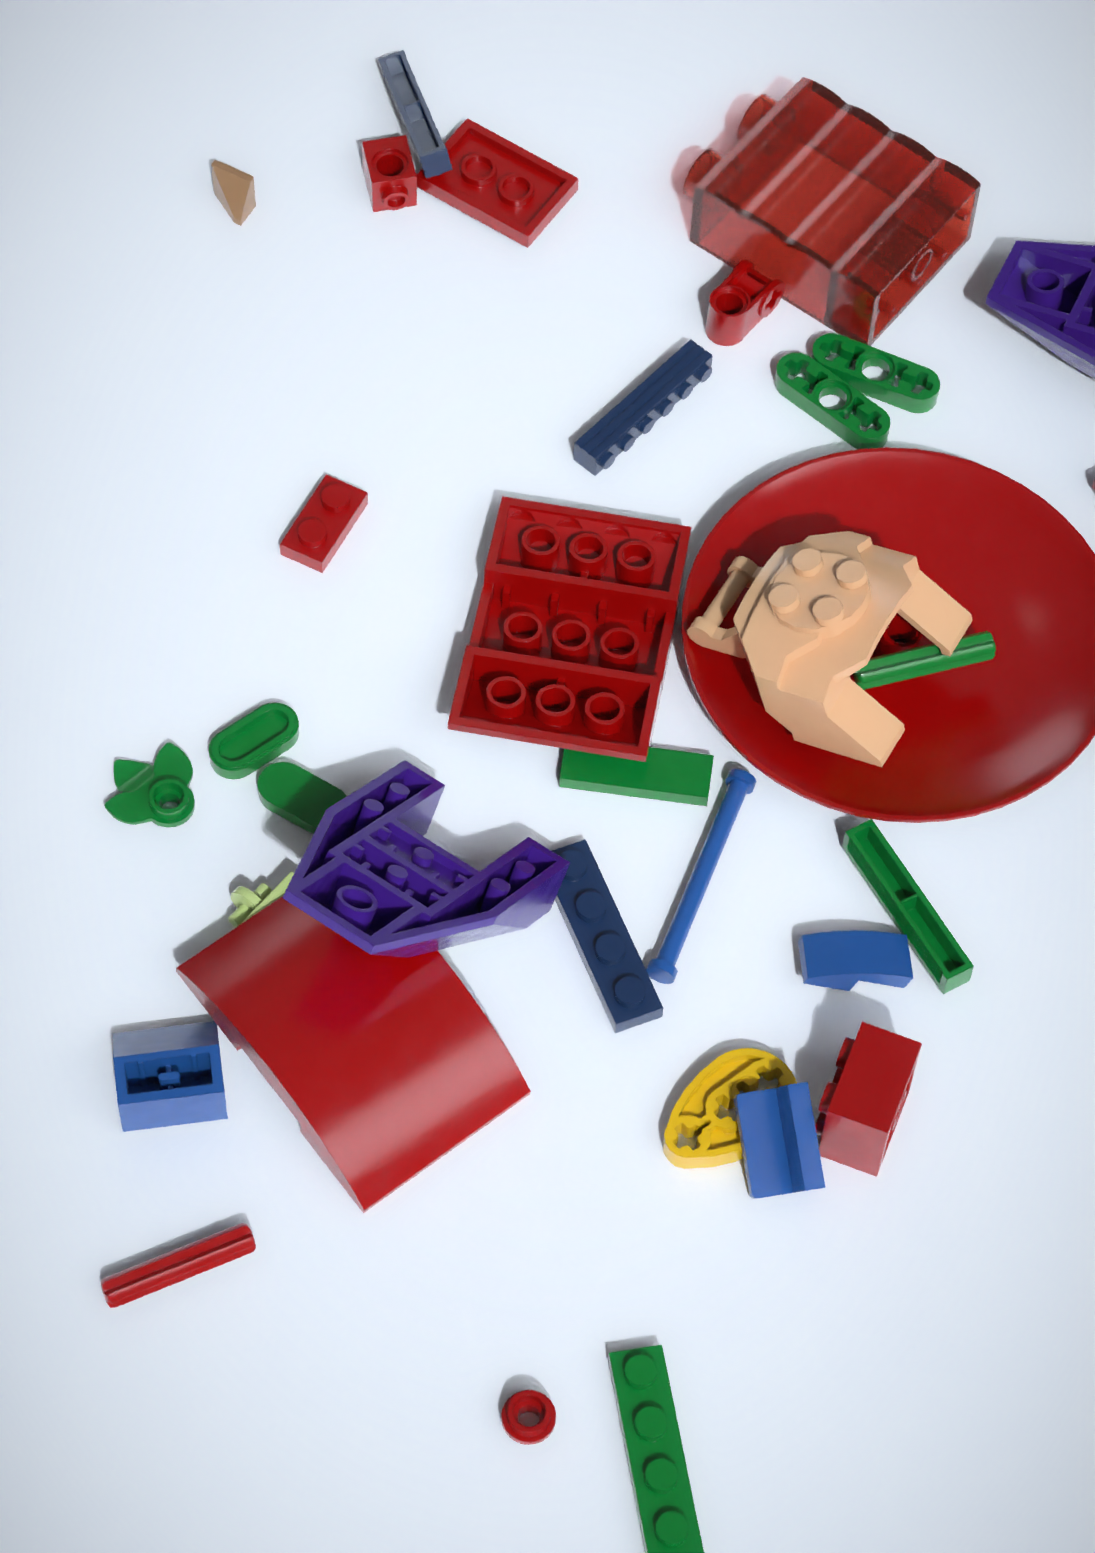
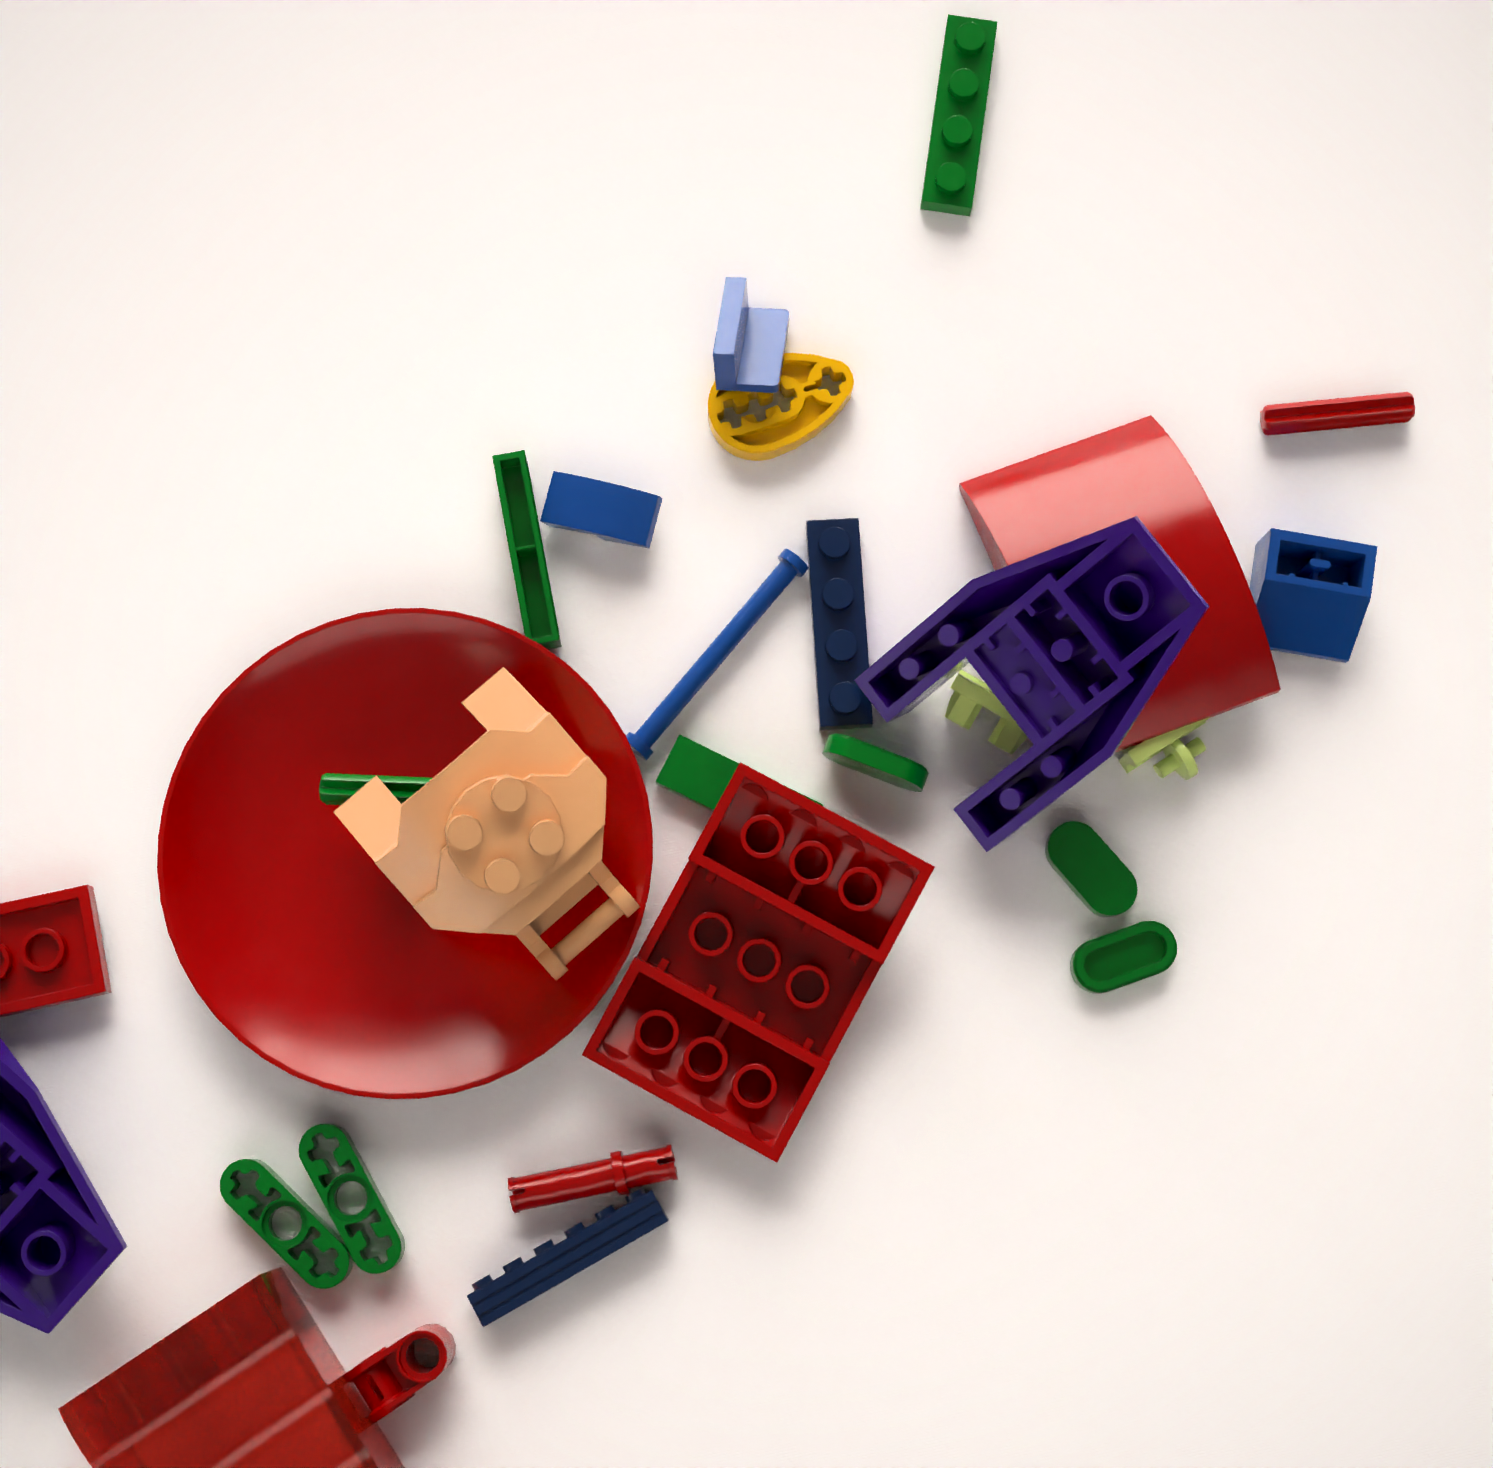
camera: 165 degrees left, 20 degrees up
green plate [104,742,195,828] -> none
red plate [280,474,368,573] -> none
red plate [501,1390,556,1445] -> none
red brick [815,1021,922,1177] -> none
none -> red pin [508,1144,678,1214]
none -> green tile [822,733,929,792]

